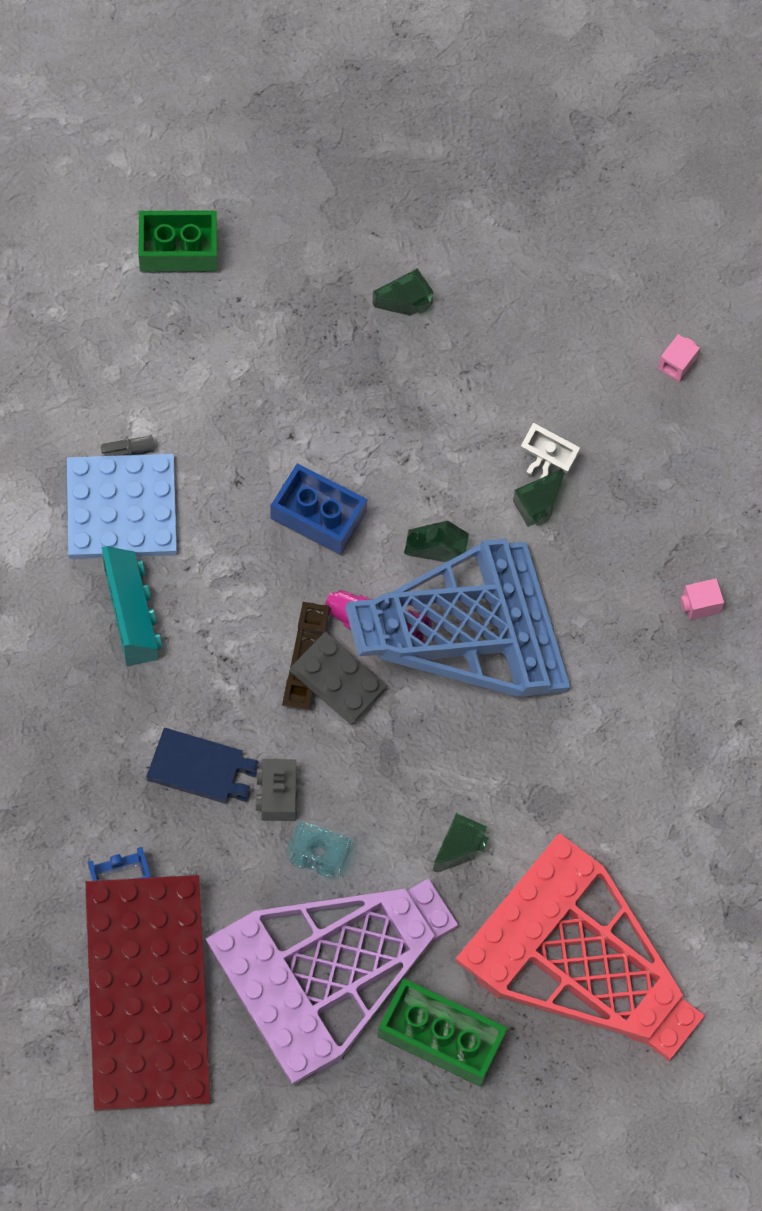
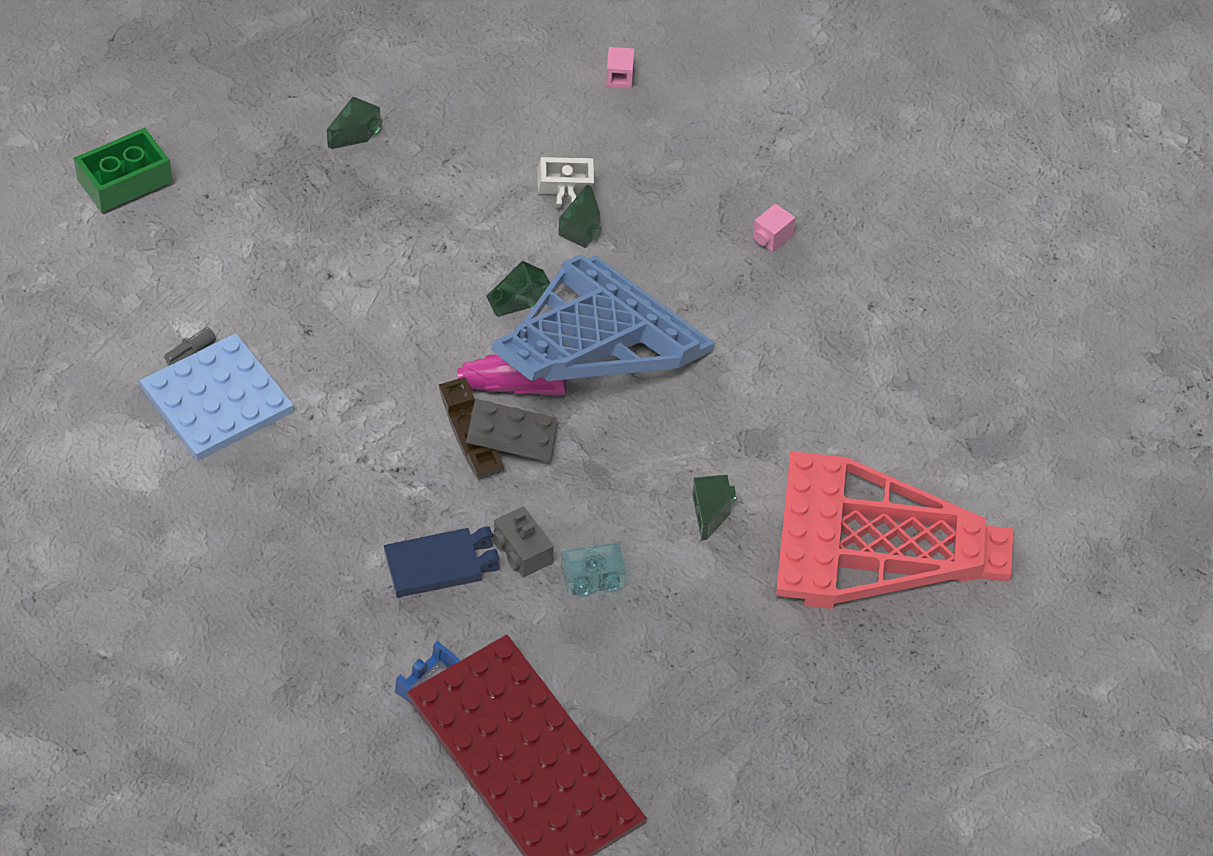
camera: 30 degrees left, 15 degrees down
teal slope [101,546,162,666] -> none
lavender wing [205,878,458,1086] -> none
blue brick [270,463,367,555] -> none
green brick [377,978,507,1087] -> none

